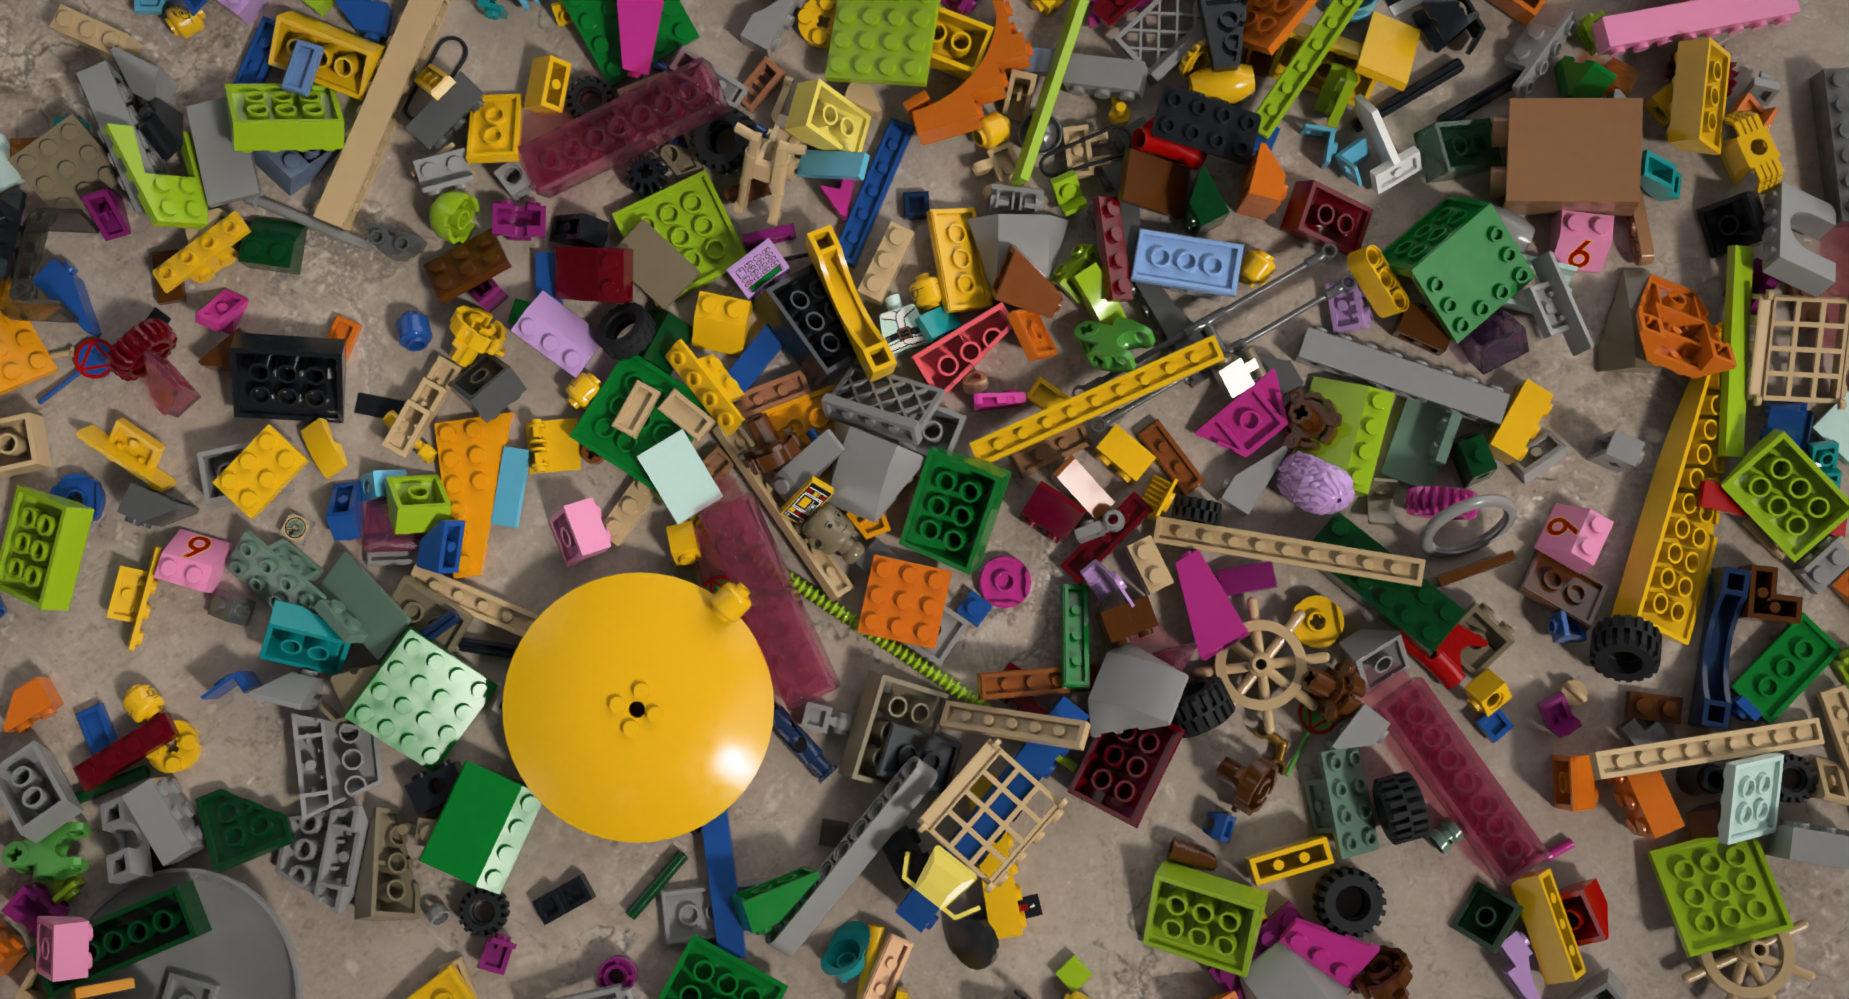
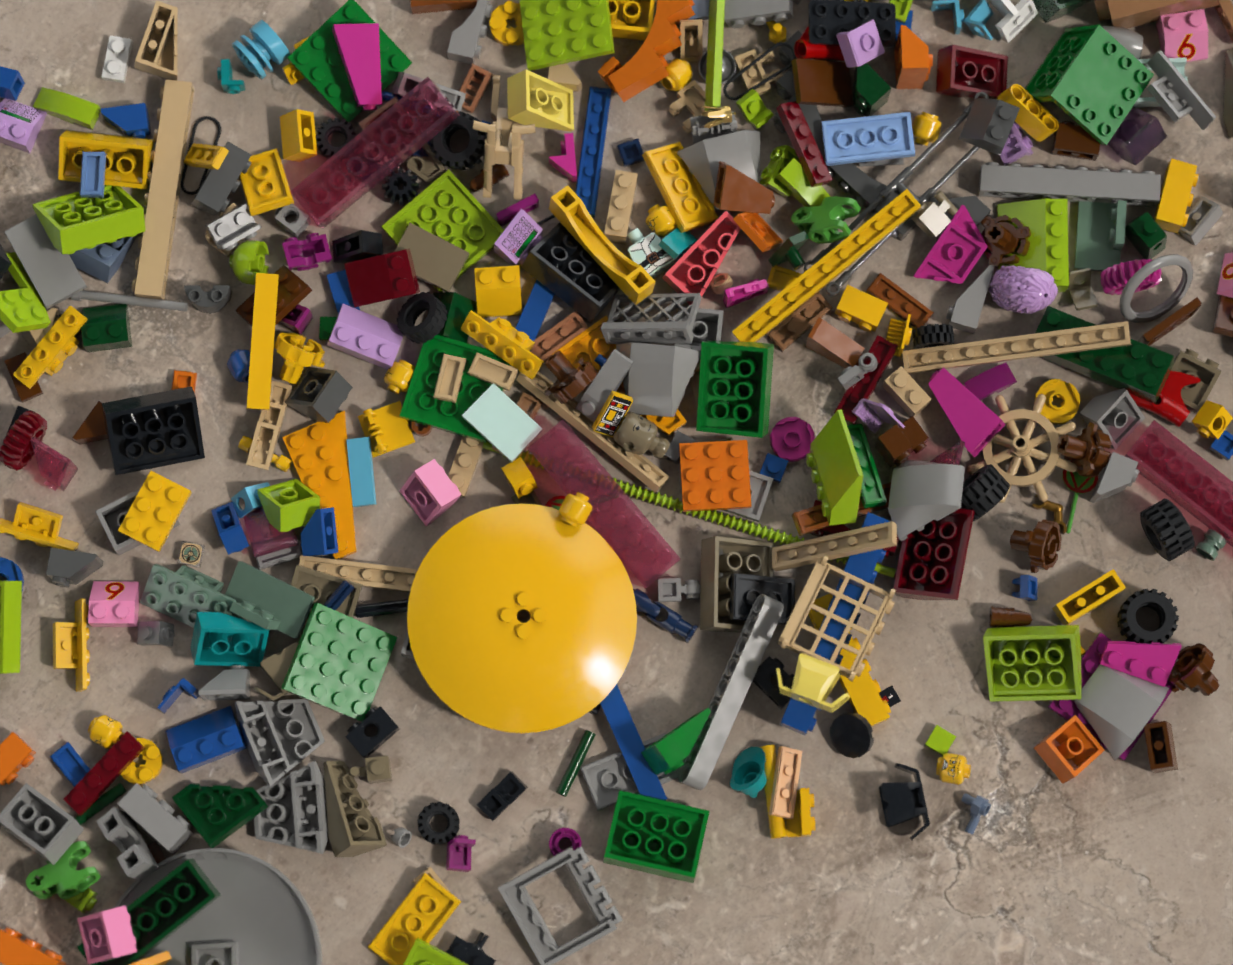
camera: 15 degrees left, 5 degrees down
magenta cylinder [1,882,70,938] -> none
dark pink slope [195,289,249,335] -> none
blue tile [233,16,276,84] -> none
yellow slope [300,418,348,479] -> none
black sticker [354,393,405,418] -> none
green slope [418,760,542,895] -> none
medium azure tile [797,150,870,181] -> none
clear smoke tile [818,818,849,848] -> none
dark red slope [1020,480,1087,544] -> none
sand green bracket [1304,747,1379,859] -> none
none -> blue slope [166,706,247,774]
none -> yellow tile [246,273,279,410]
none -> pearl gold piece [701,105,736,129]
none -> dark green tile [768,231,809,270]
none -> lime slope [806,409,863,525]
none -> lavender piece [836,19,885,67]
none -> dark grey slope [959,98,1020,155]

